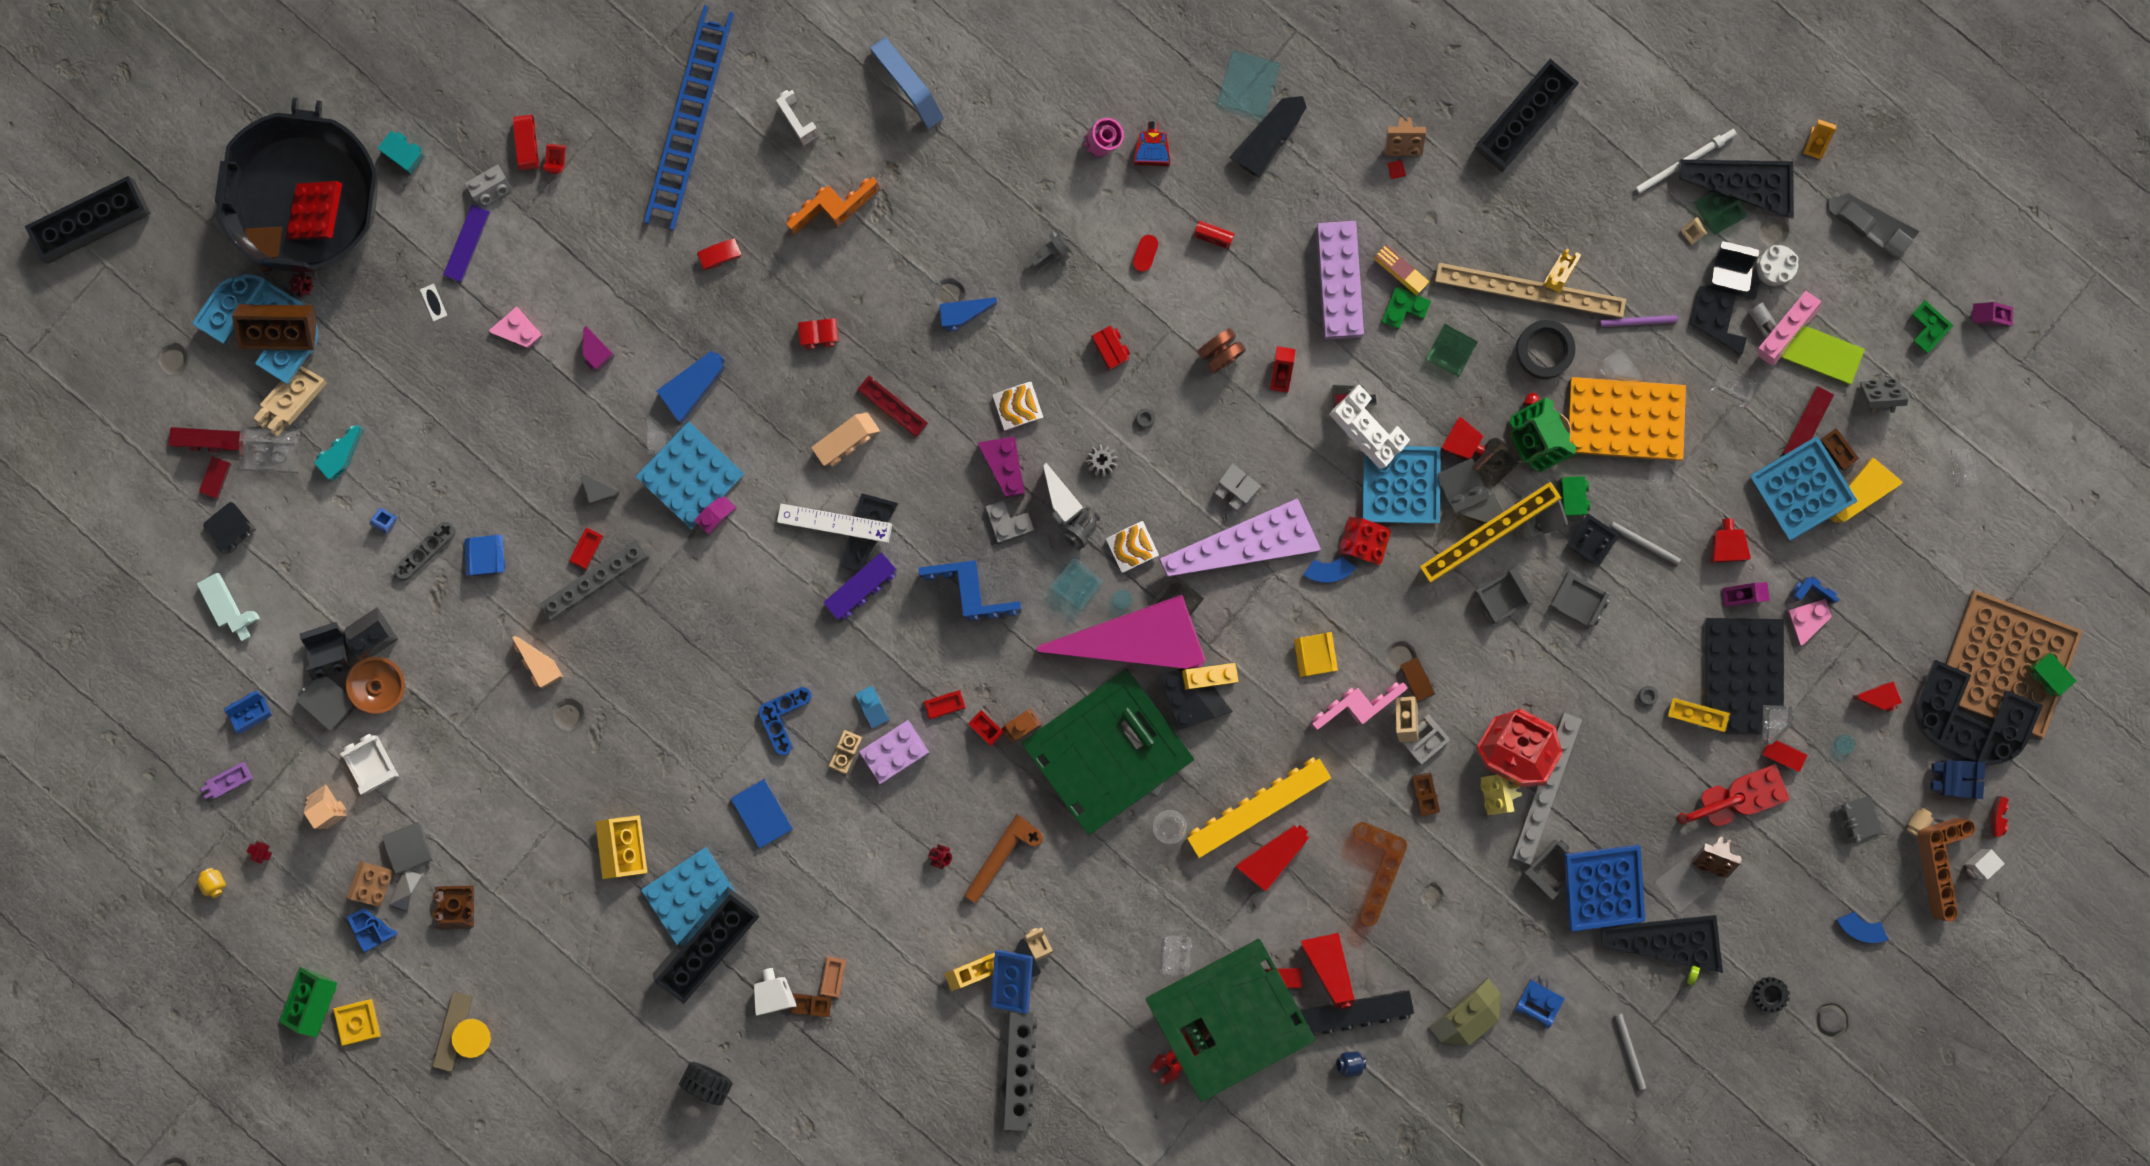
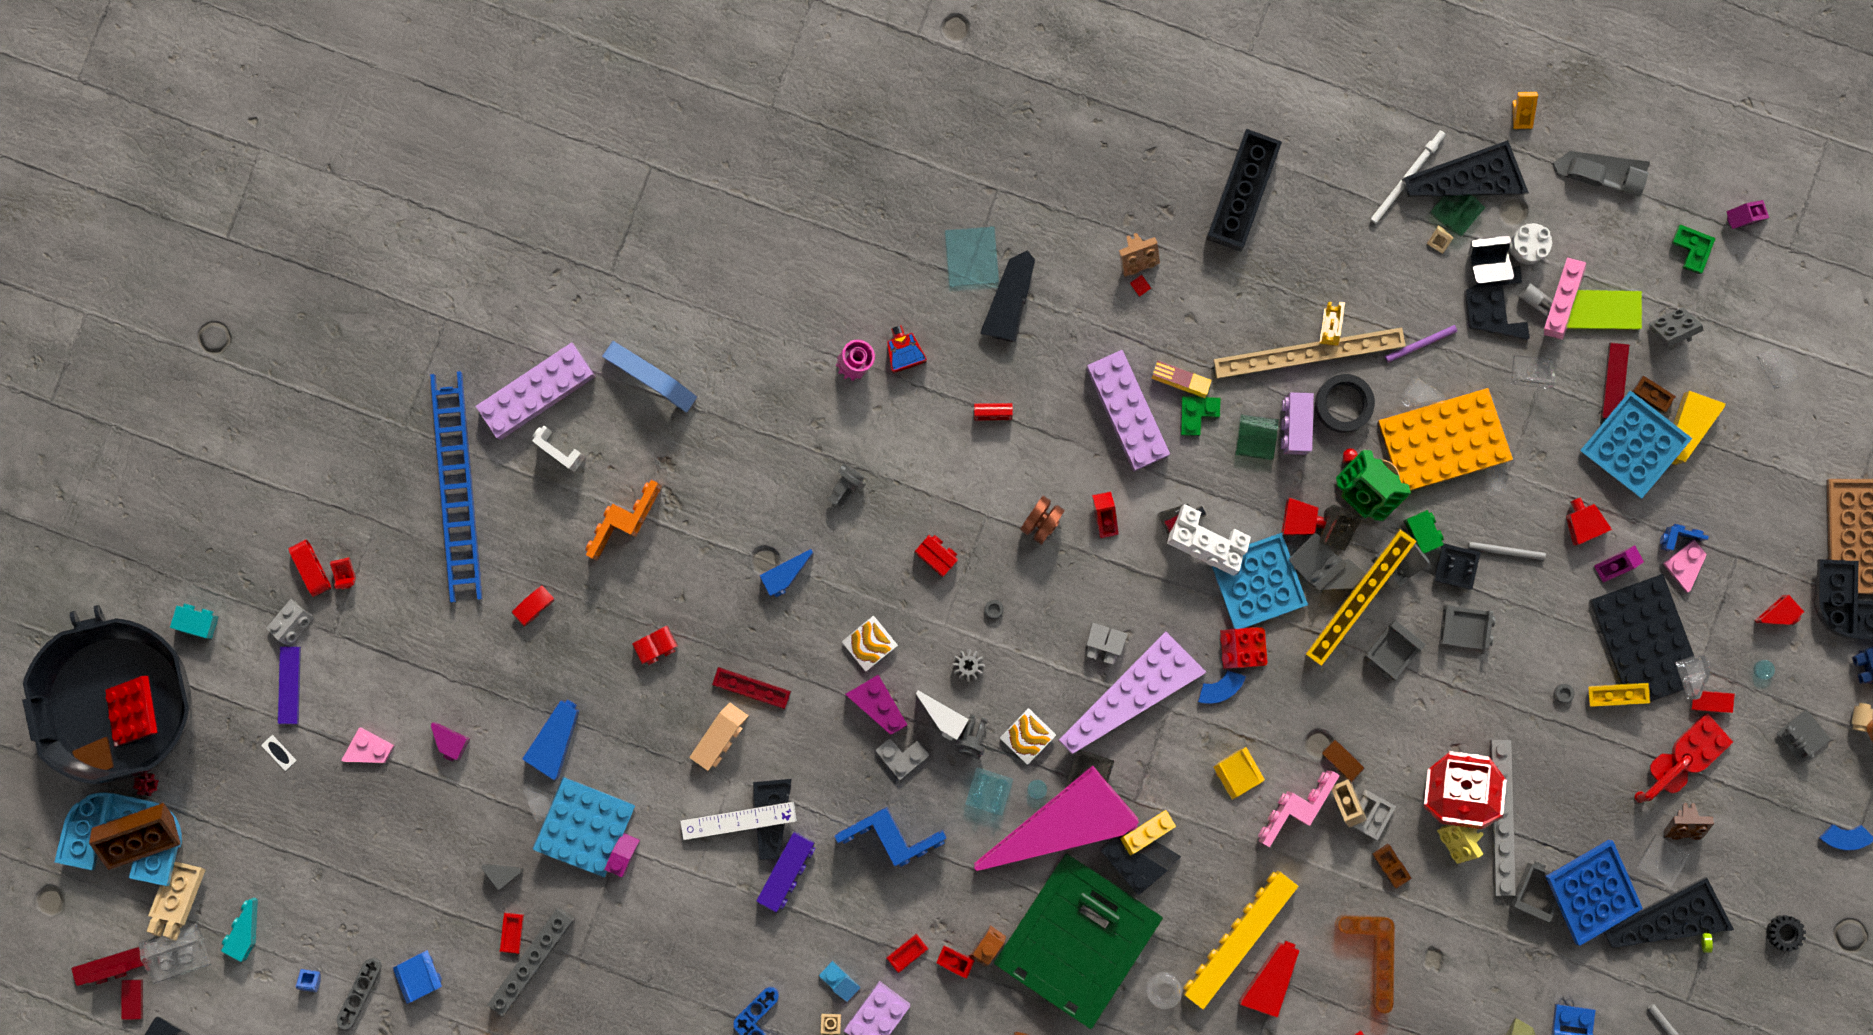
camera: 20 degrees left, 0 degrees up
red tile [1133,235,1158,272] -> none
none -> lavender brick [476,342,596,440]
none -> lavender brick [1281,392,1314,455]

